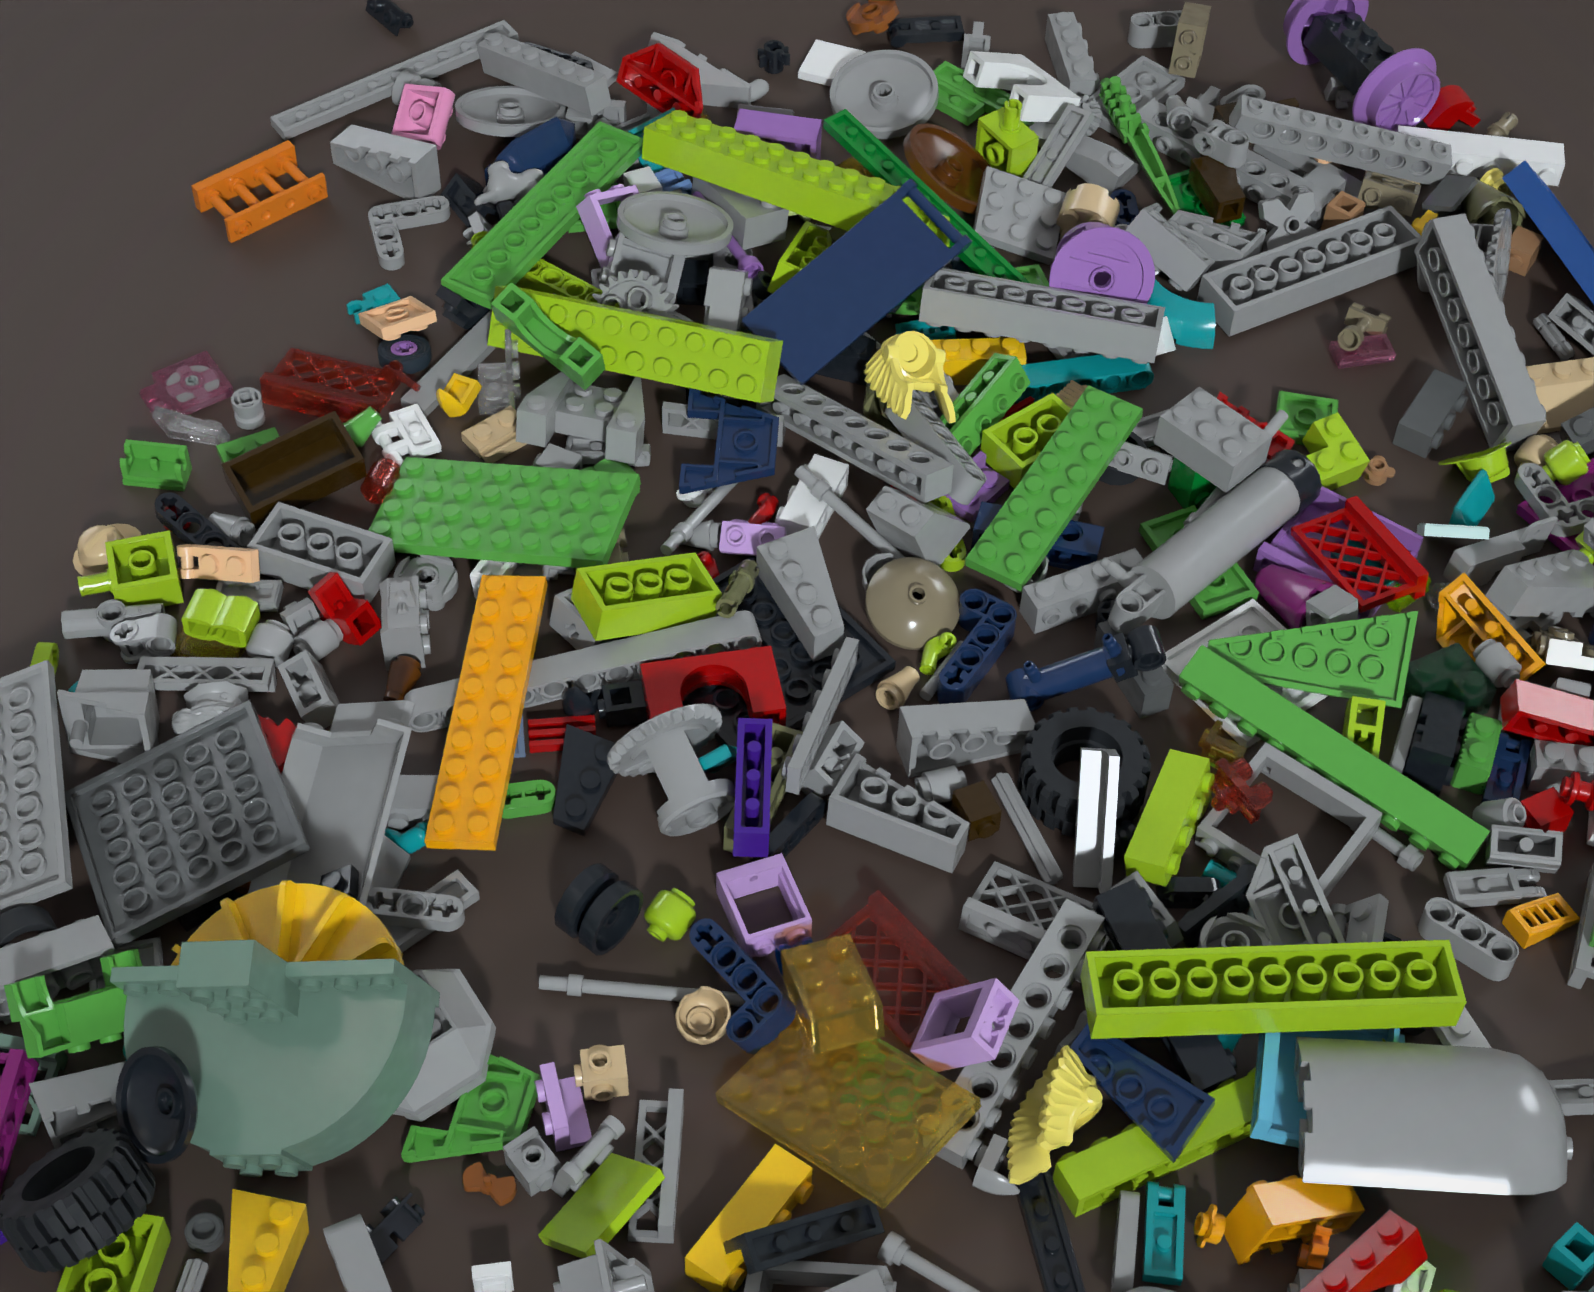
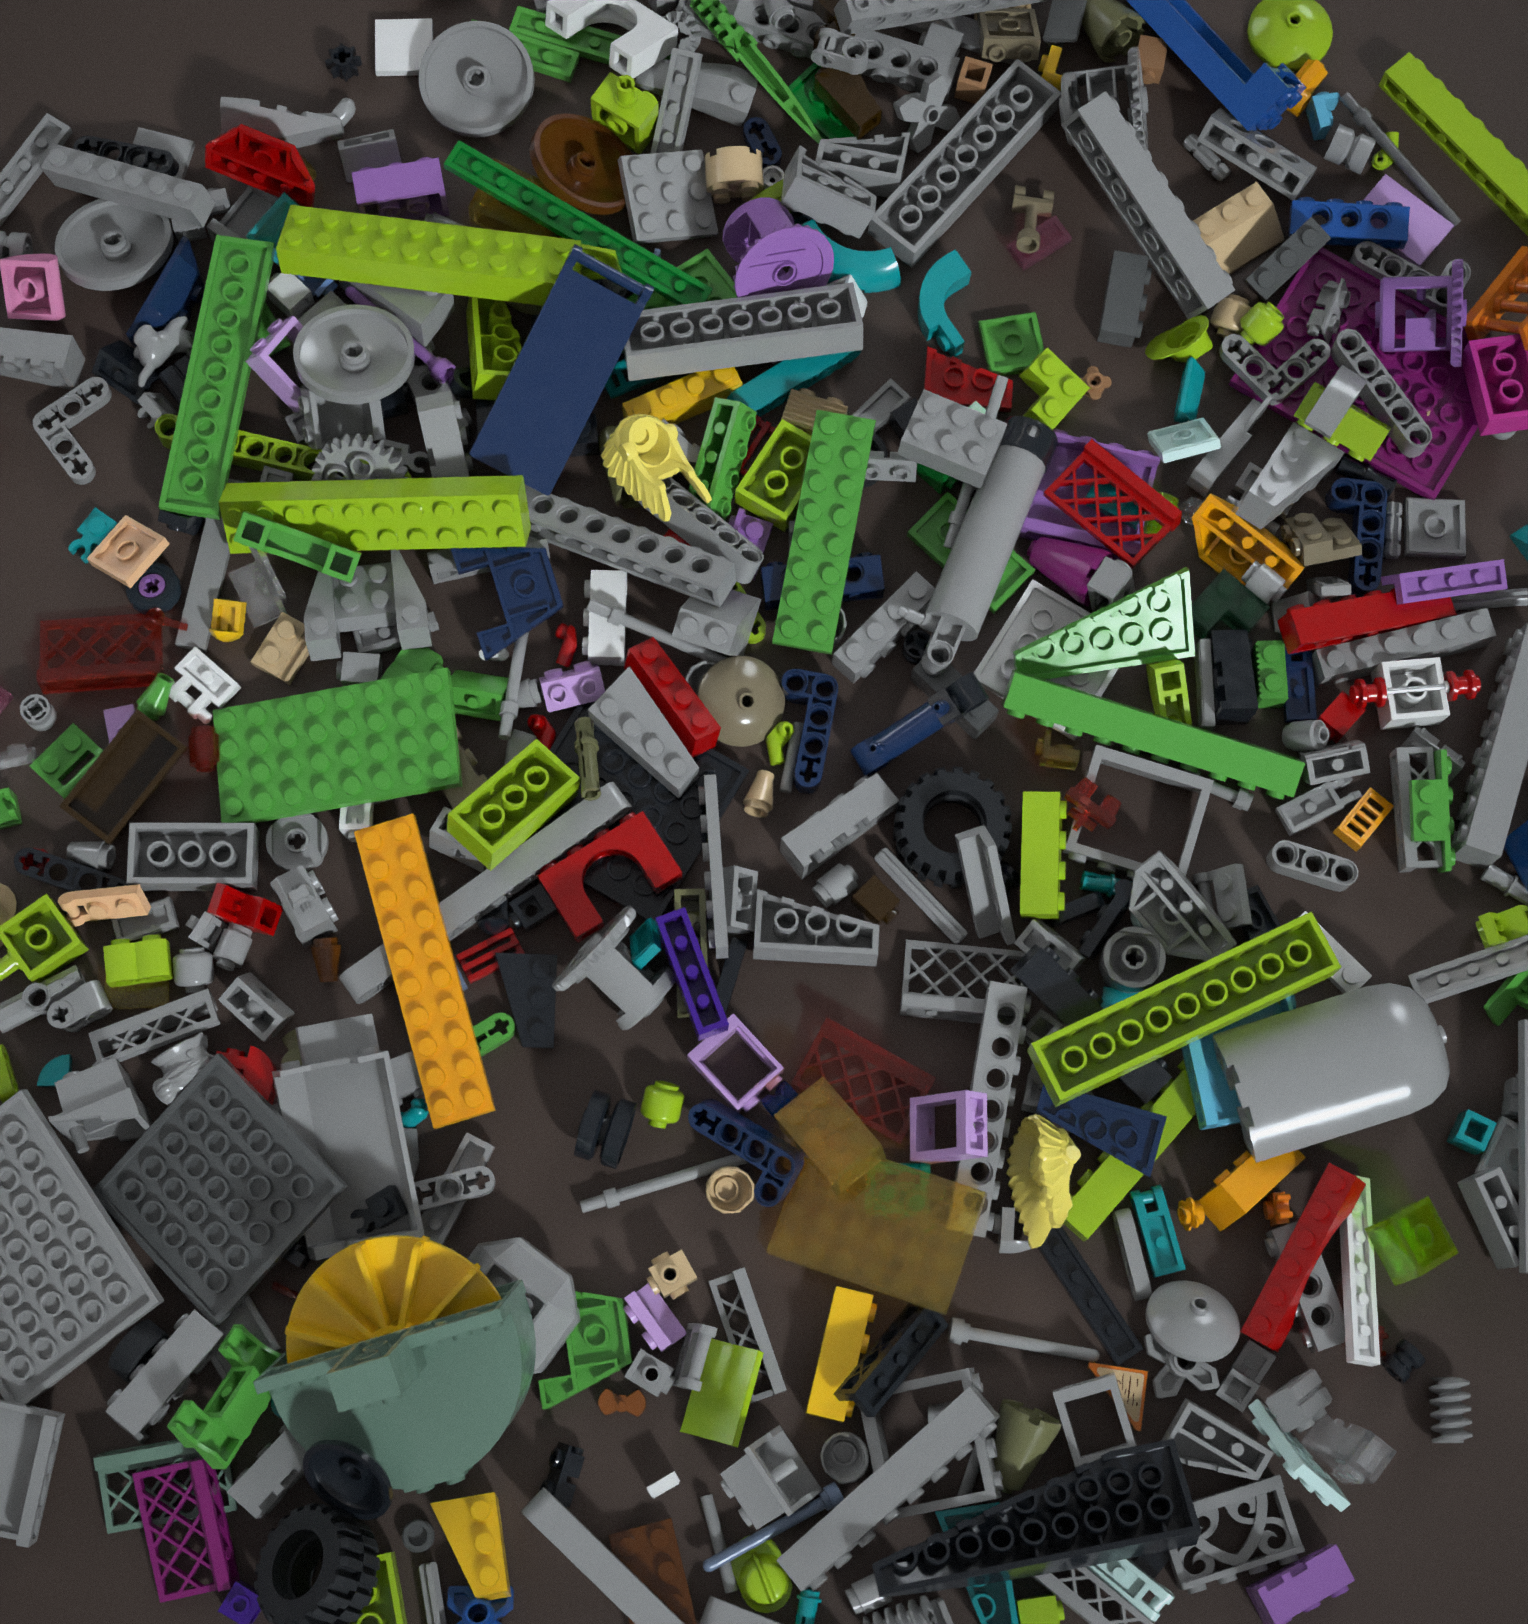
camera: 25 degrees left, 25 degrees up
none -> bright green panel [451,670,508,721]
none -> red brick [624,637,721,758]
none -> teal arch [917,249,971,357]

